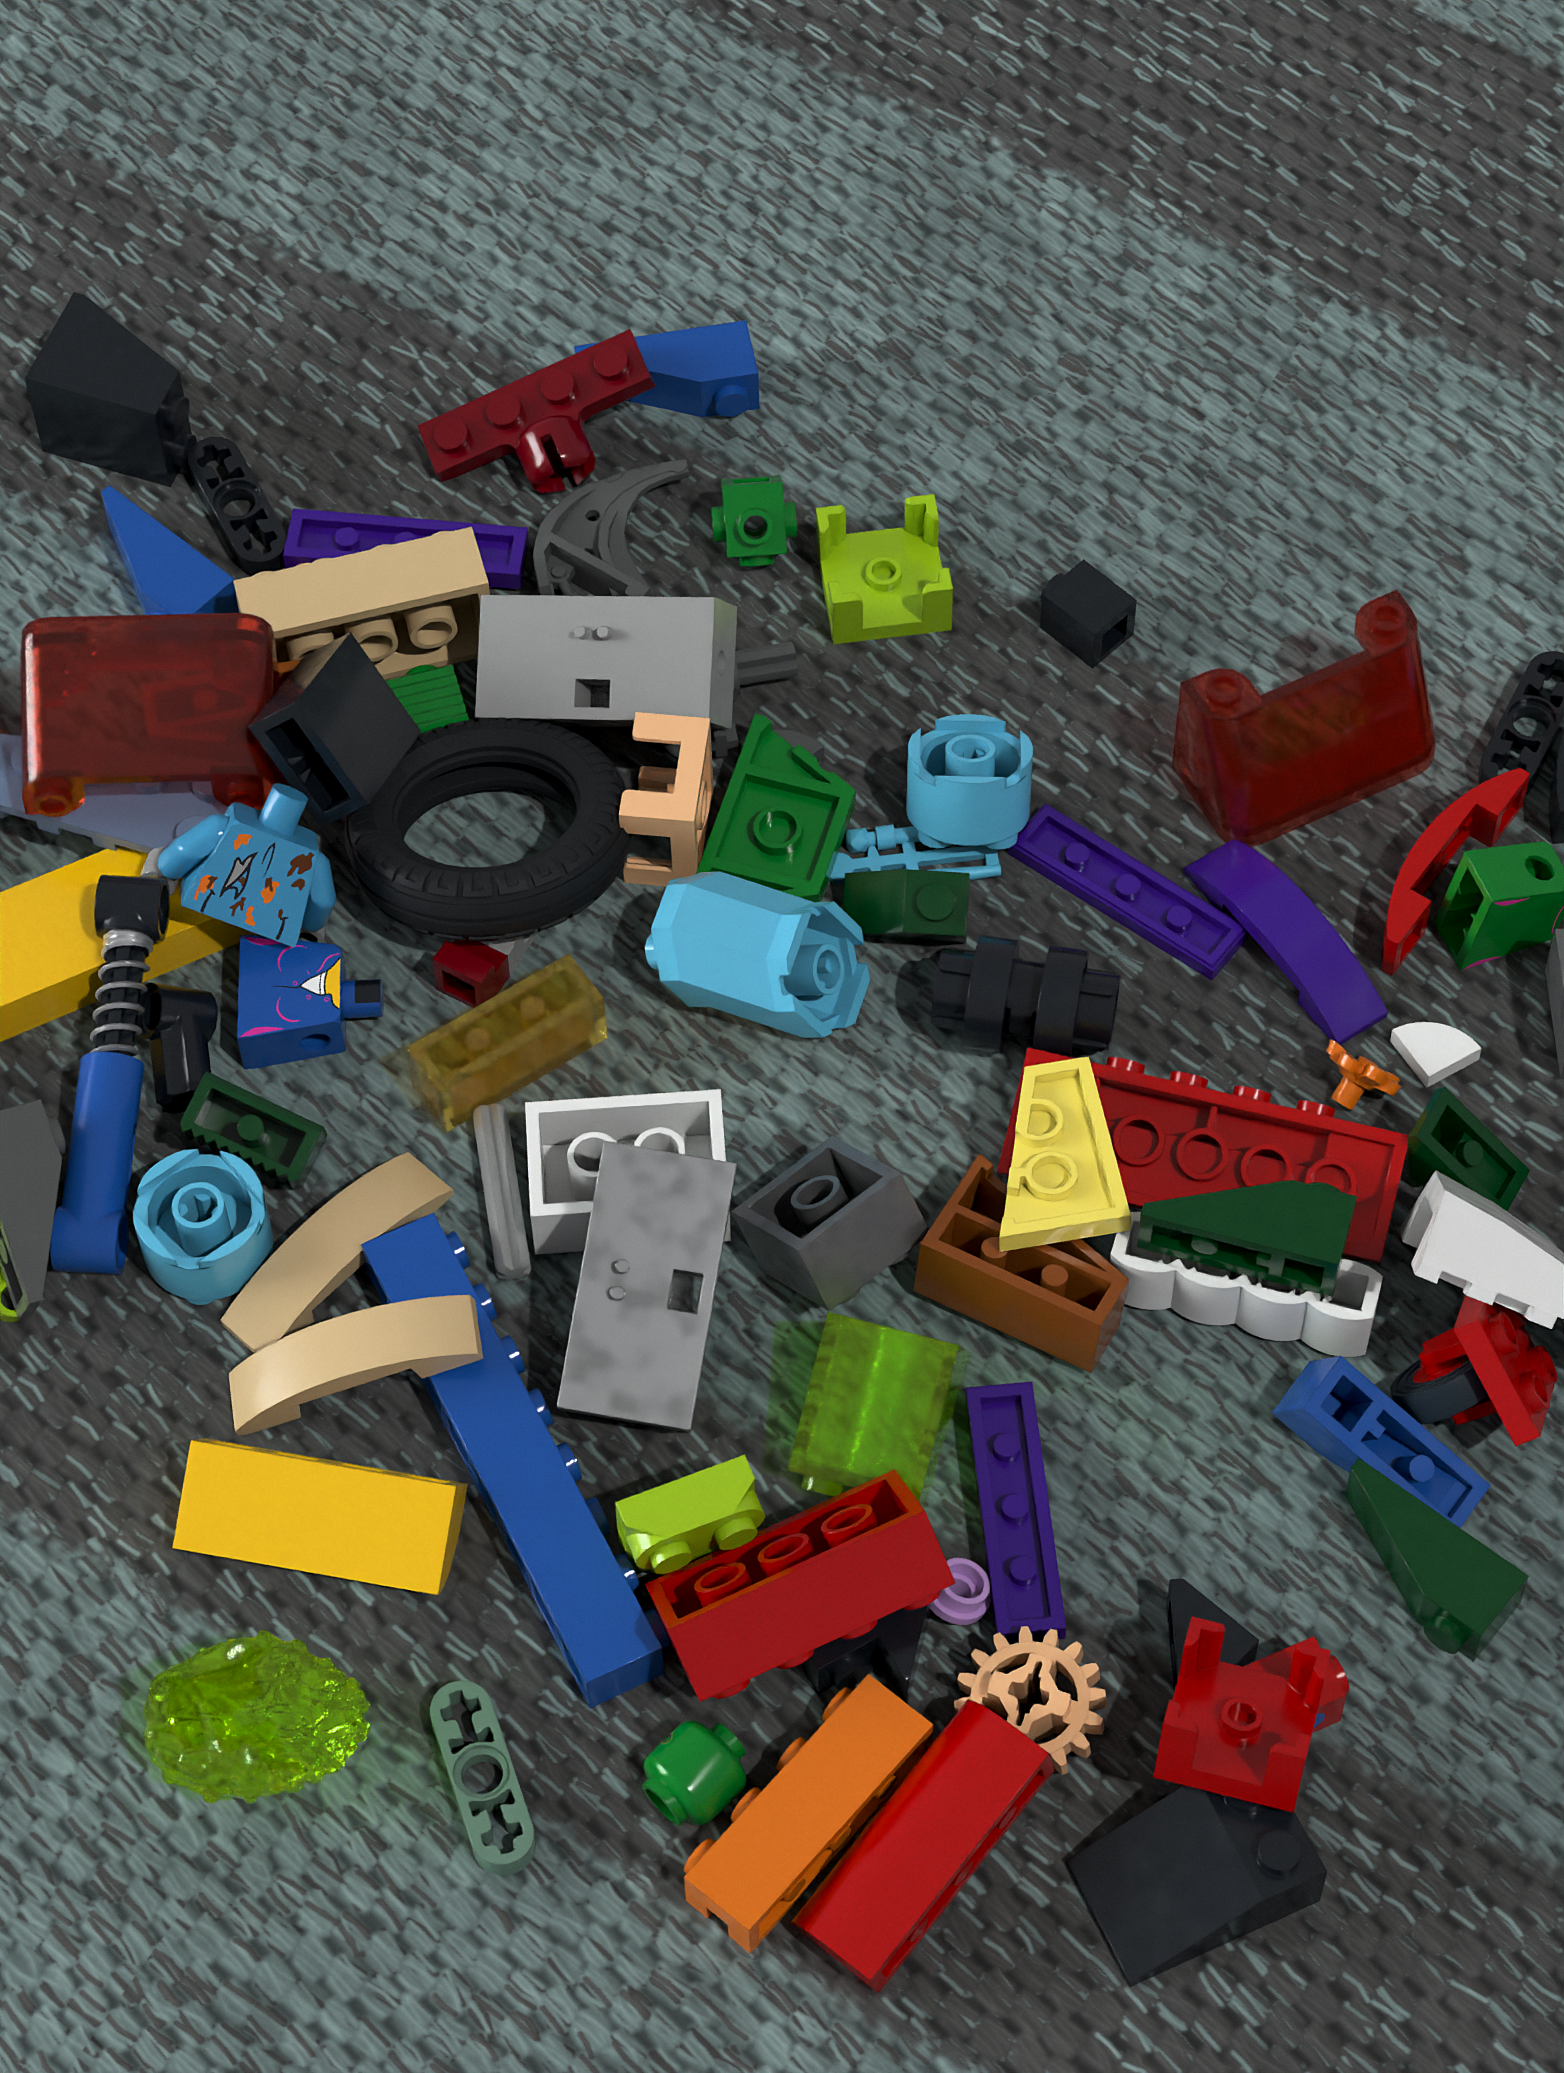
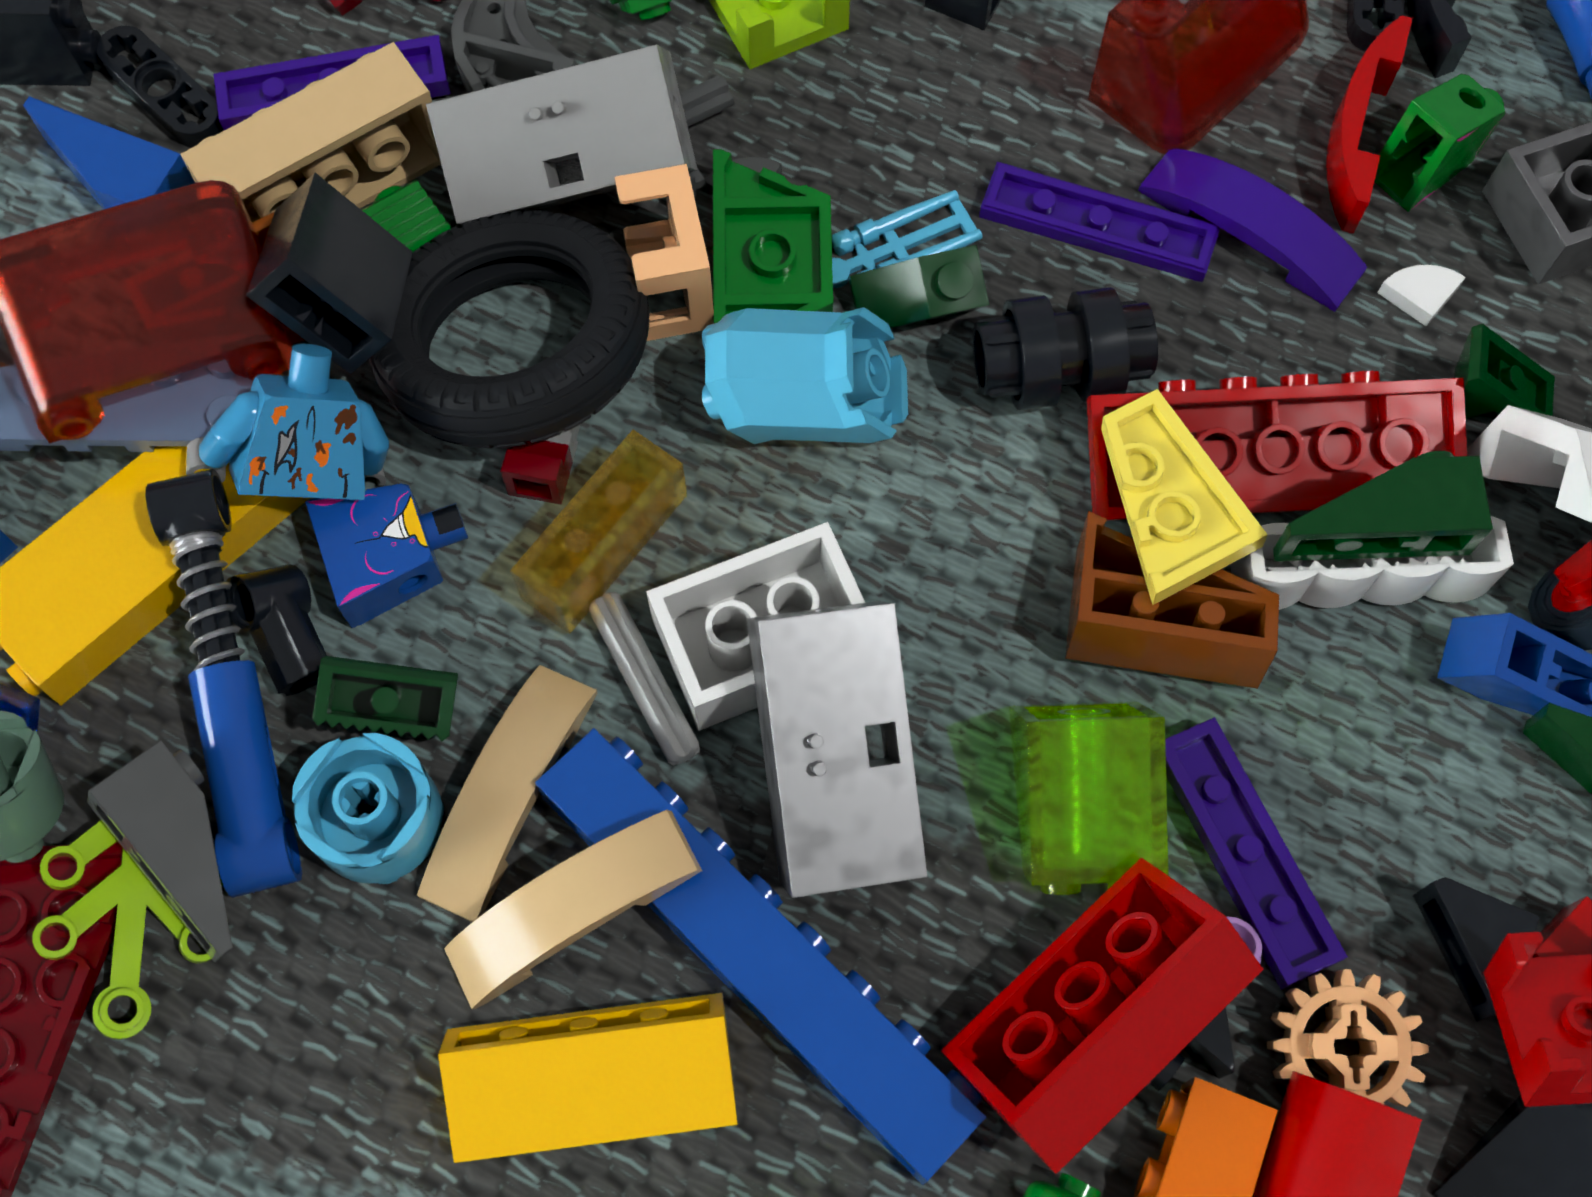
camera: 20 degrees left, 10 degrees up
lime slope [615,1455,765,1574] -> none
flat silver brick [731,1136,929,1311] -> none
medium azure brick [906,714,1033,850] -> none
orange plant [1326,1039,1402,1111] -> none

